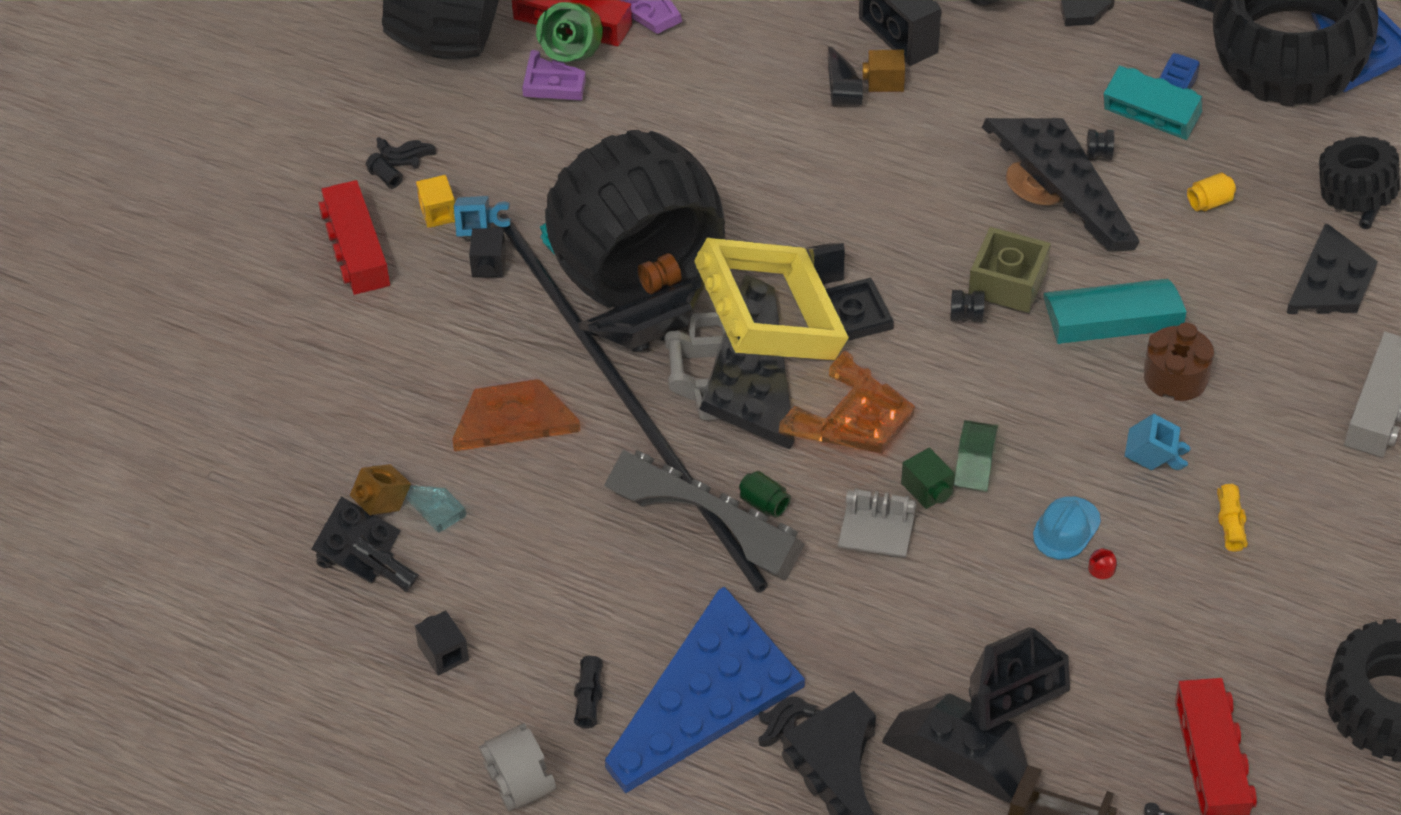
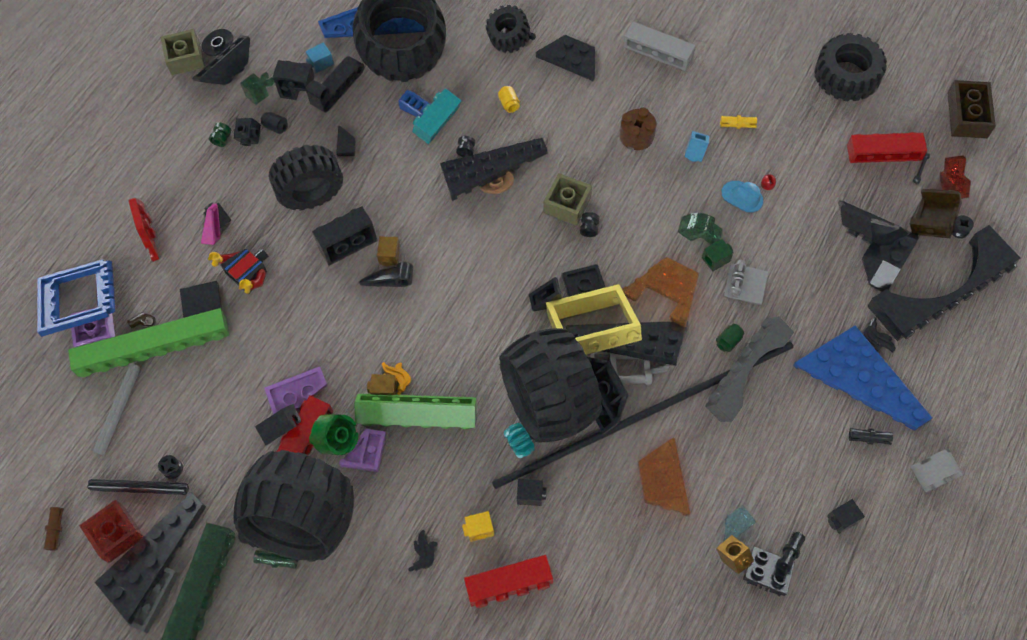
camera: 85 degrees left, 15 degrees up
black pin [366,153,403,189] -> none
dark azure brick [454,196,511,237] -> none
teal slope [1043,279,1187,344] -> none
none -> bright green brick [354,394,477,429]
none -> pearl gold brick [367,374,397,395]
none -> light orange piece [382,362,411,395]

